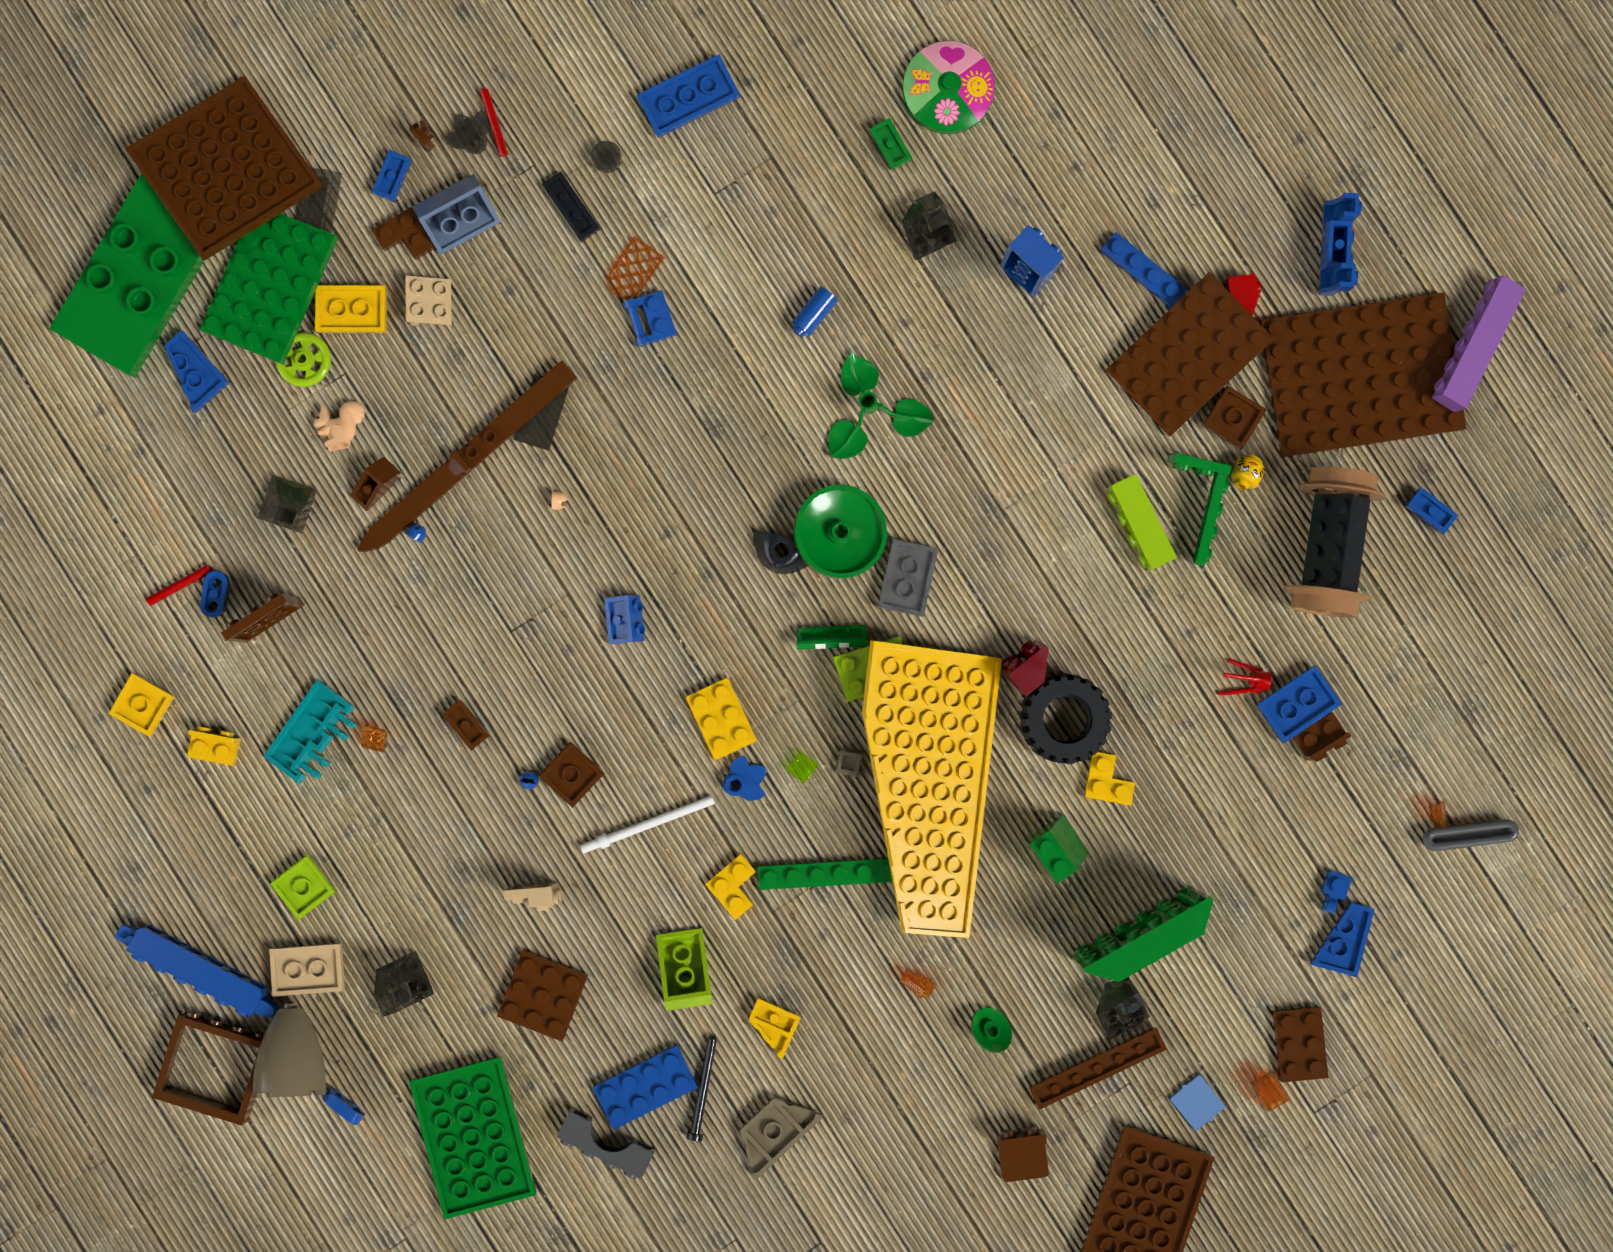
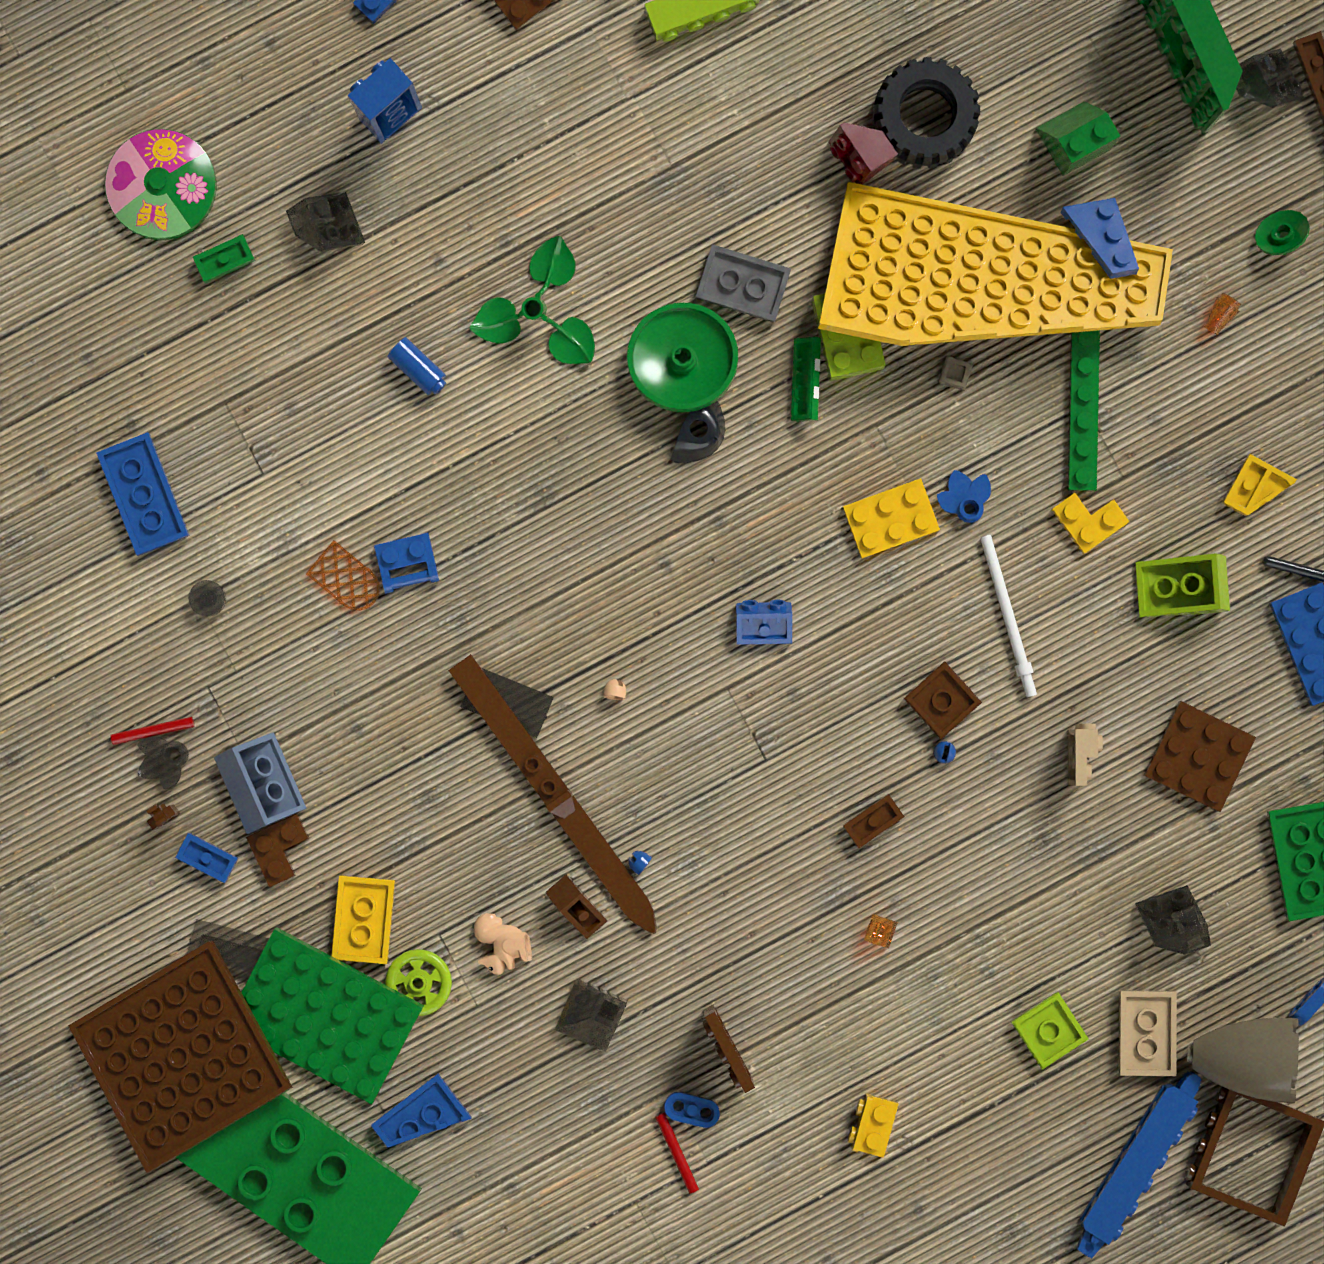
camera: 85 degrees left, 0 degrees up
yellow plate [108,673,175,737] -> none
teal hinge [263,680,358,783] -> none
tan hinge [405,276,452,326] -> none
black tile [542,171,600,243] -> none
clear neon green tile [786,751,818,783] -> none
yellow plate [1084,752,1135,806] -> none
none -> blue wing [1061,198,1139,279]

